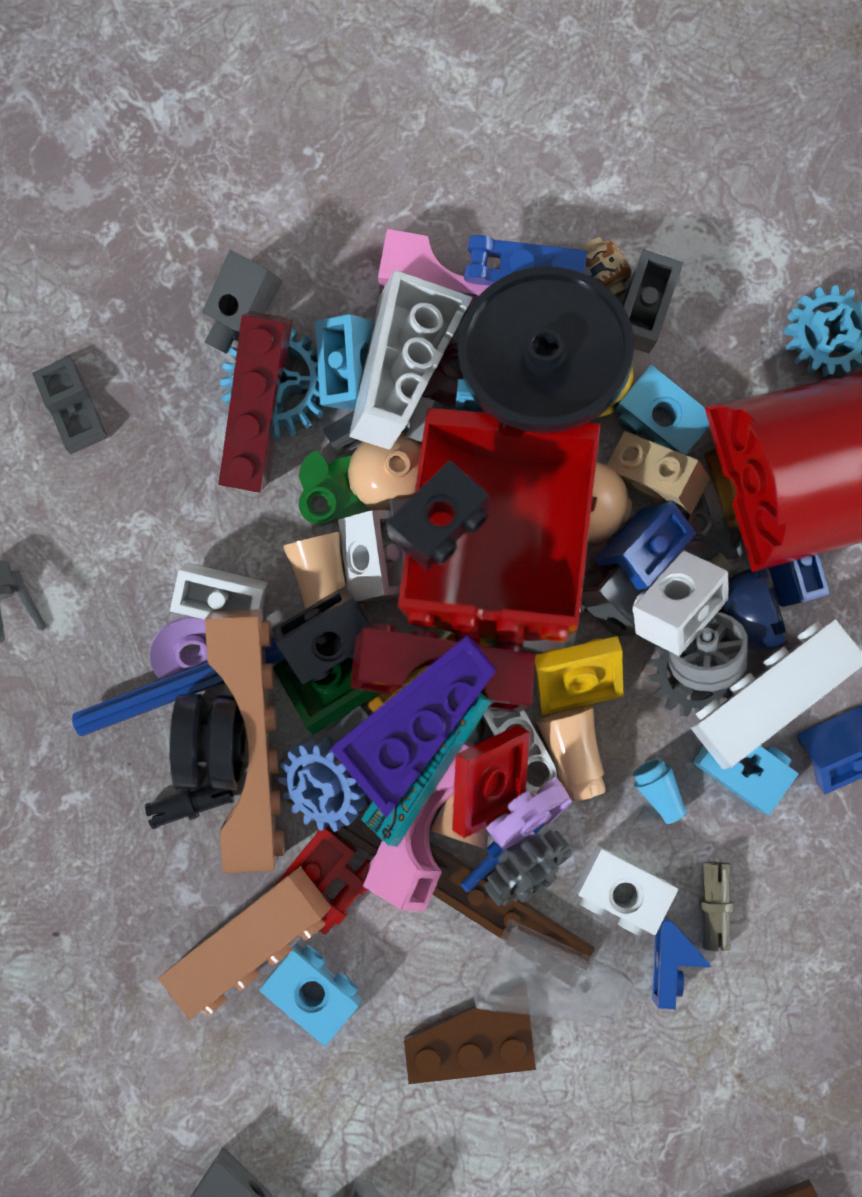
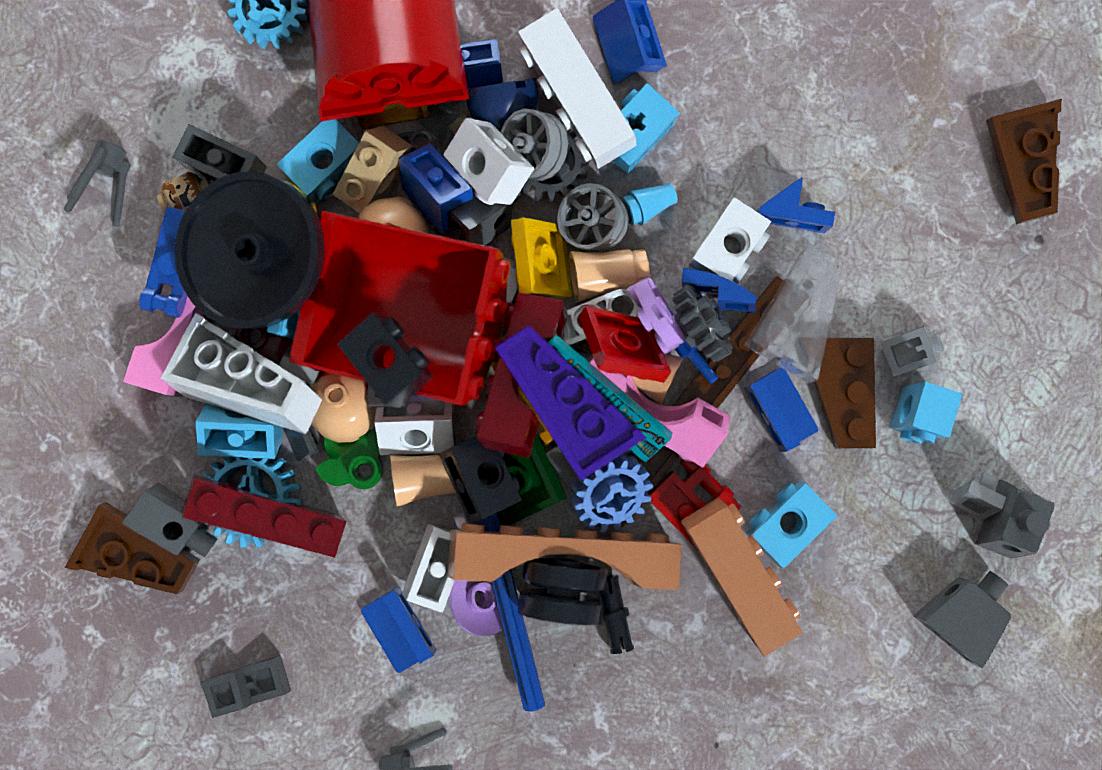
camera: 85 degrees left, 0 degrees up
dark tan pin [699,862,734,951] -> none
none -> dark grey plant [64,139,131,227]
none -> reddish brown wing [65,502,201,594]
none -> blue panel [361,586,437,673]
none -> light grey wheel [557,183,629,252]
none -> blue slope [682,268,756,313]
none -> blue panel [744,368,818,452]
none -> light grey bracket [881,325,944,377]
none -> medium azure brick [890,382,963,444]

